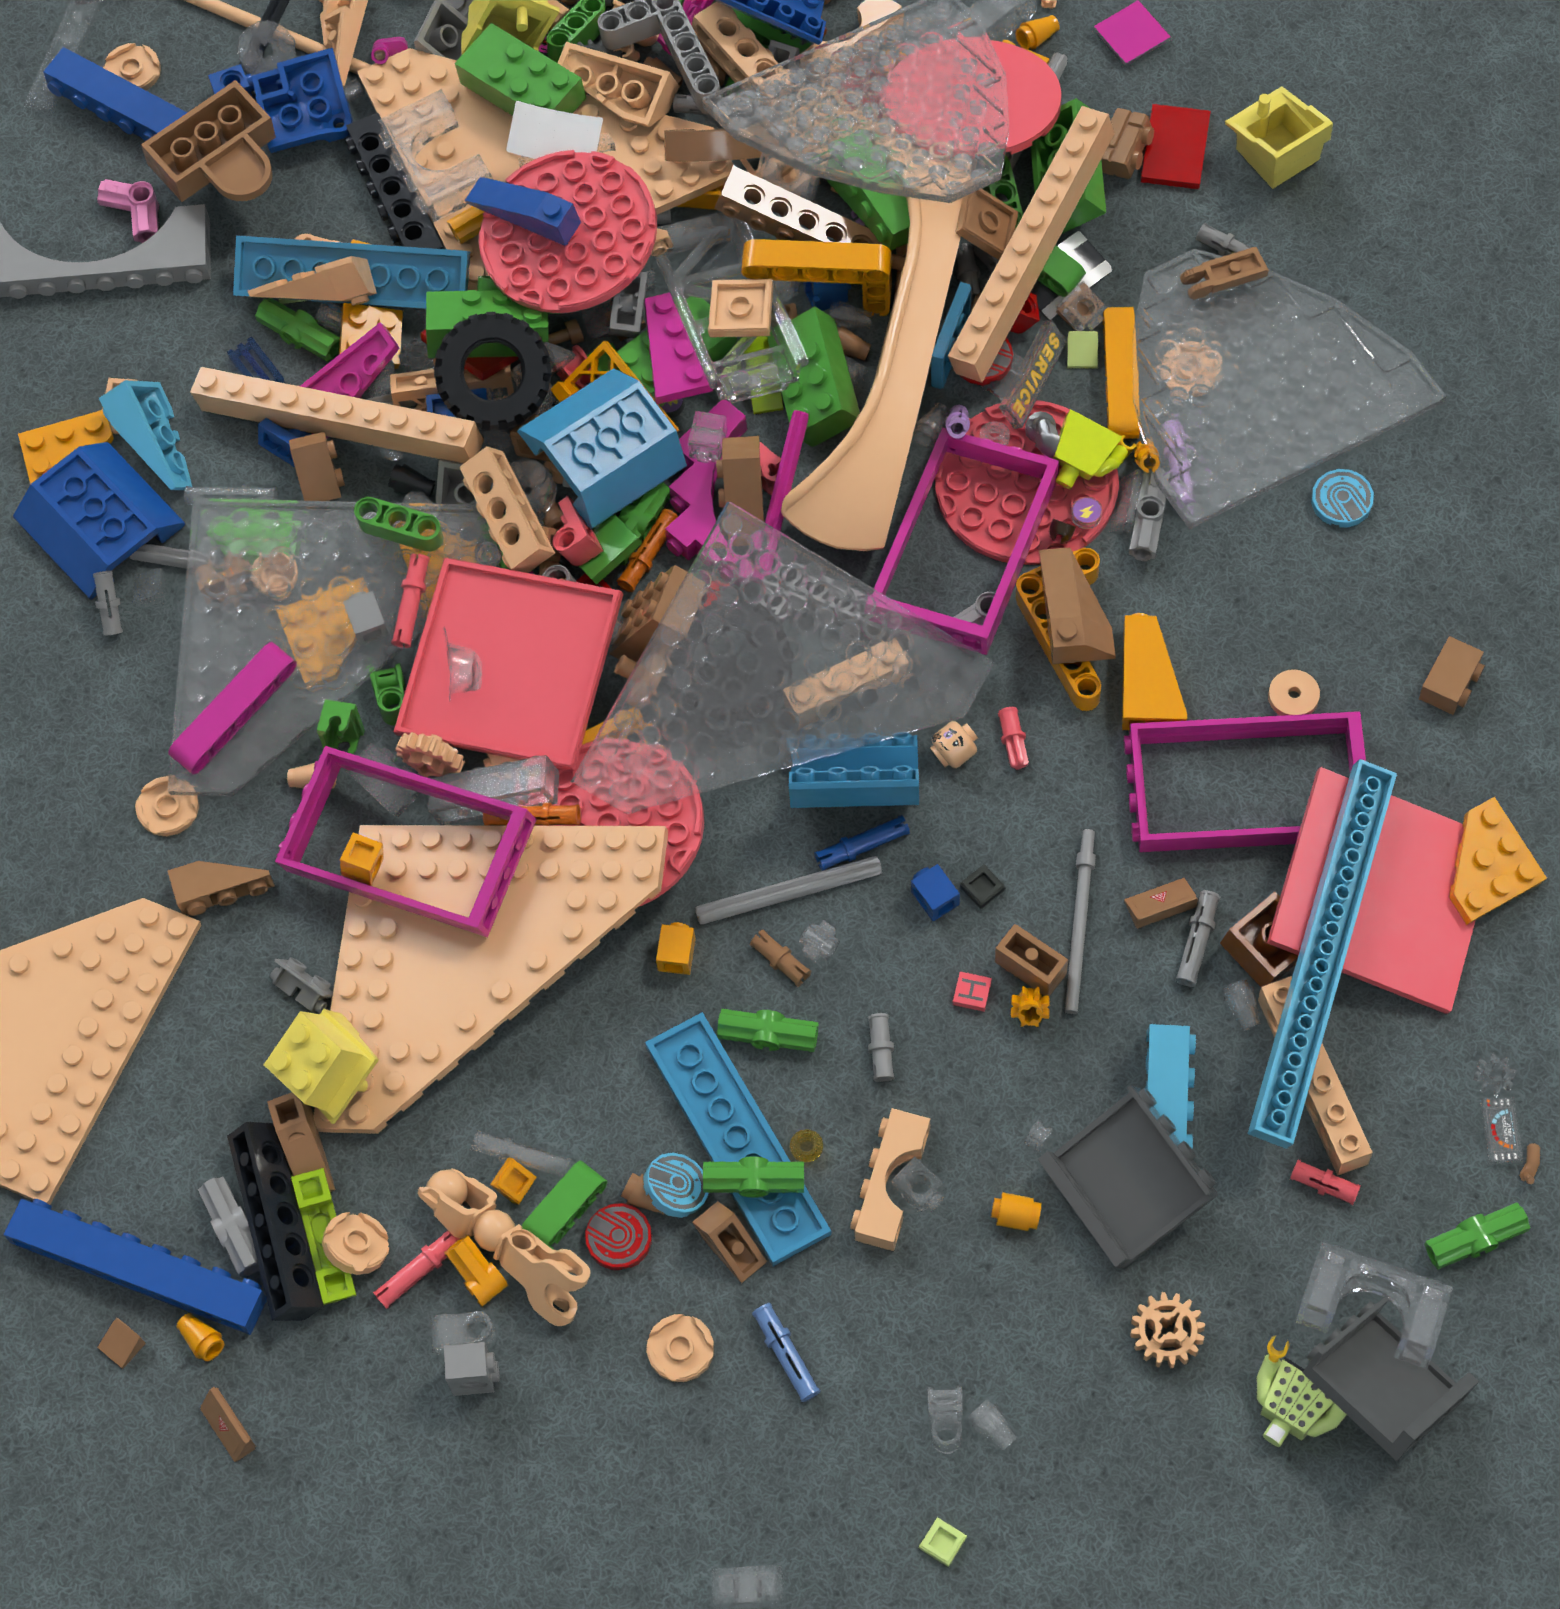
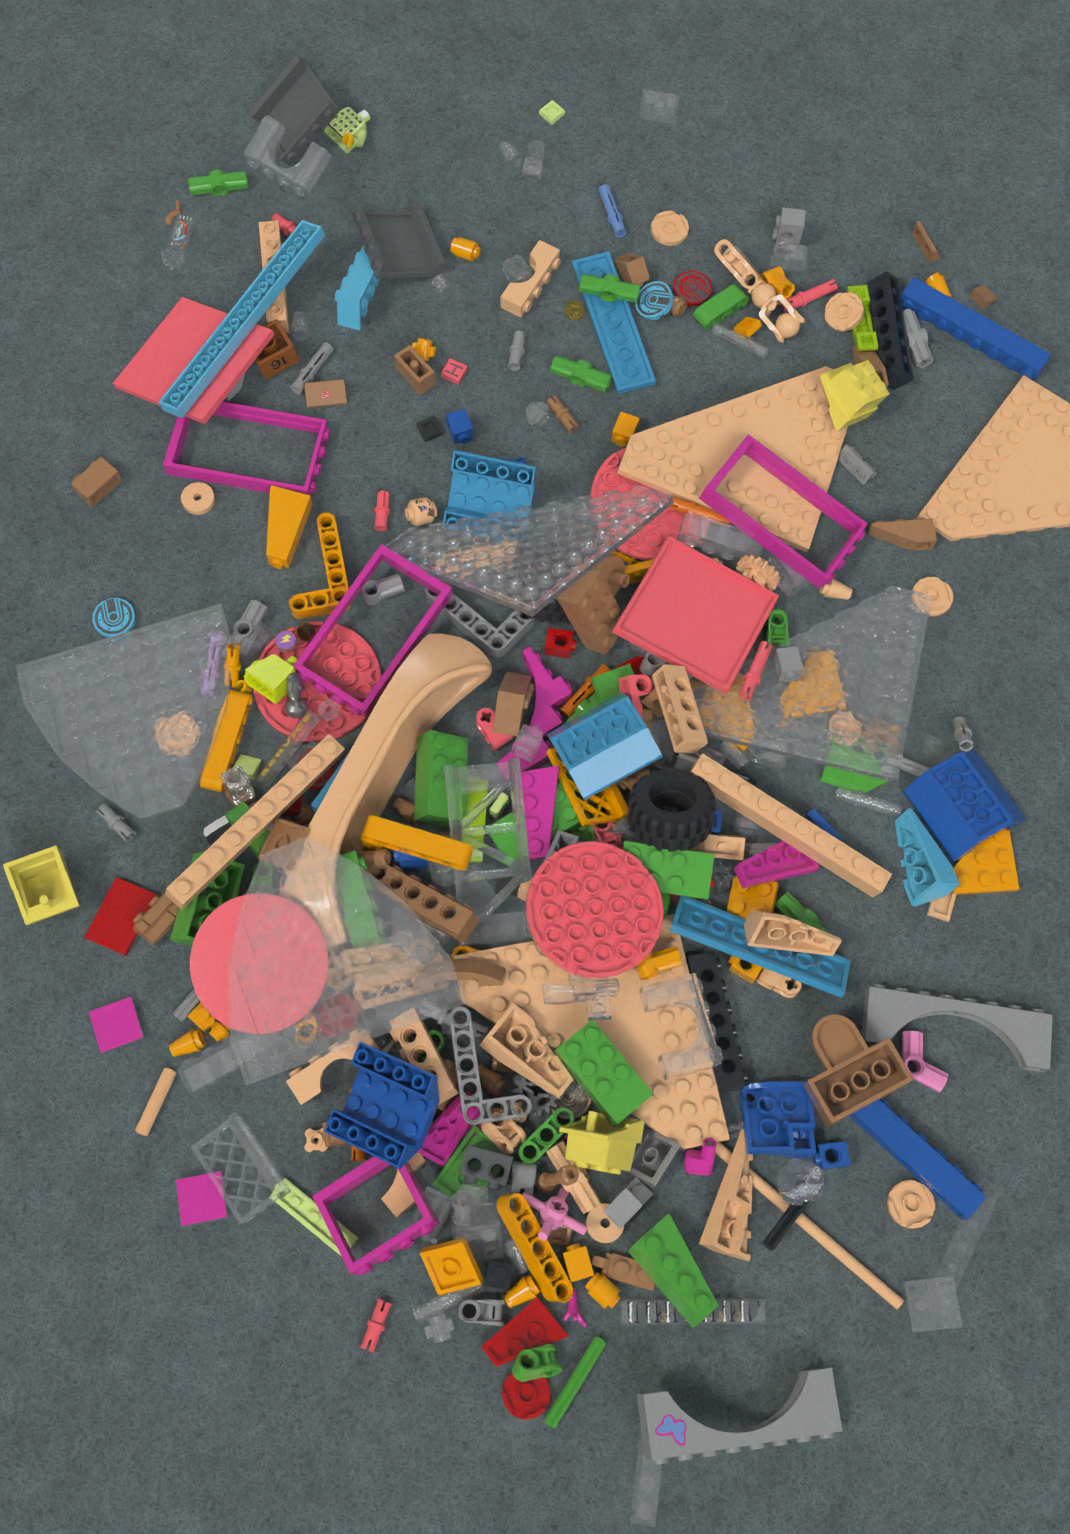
camera: 175 degrees left, 5 degrees up
dark pink beam [168,642,297,775] -> none
clear blue tile [227,337,285,383] -> none
medium nougat brick [289,431,345,506] -> none
bright green hinge [317,699,365,755] -> none
light orange brick [340,832,384,886] -> none
bright green beam [354,497,444,552] -> none
clear piece [443,626,482,702] -> none
blue slope [465,177,581,246] -> none
clear hinge [475,541,502,567] -> none
white sticker [506,101,603,159] -> none
light grey axle [695,856,882,924] -> none
light nougat tile [708,279,774,337] -> none
dark pink axle [751,410,809,584] -> none
lavender pin [946,405,970,439] -> none
medium nougat wedge [1039,547,1116,664] -> none
light grey bar [1065,829,1096,1014] -> none
light nougat gear [1130,1292,1205,1368] -> none
medium nougat hinge [1180,247,1269,300] -> none
light orange plate [1449,797,1547,925] -> none

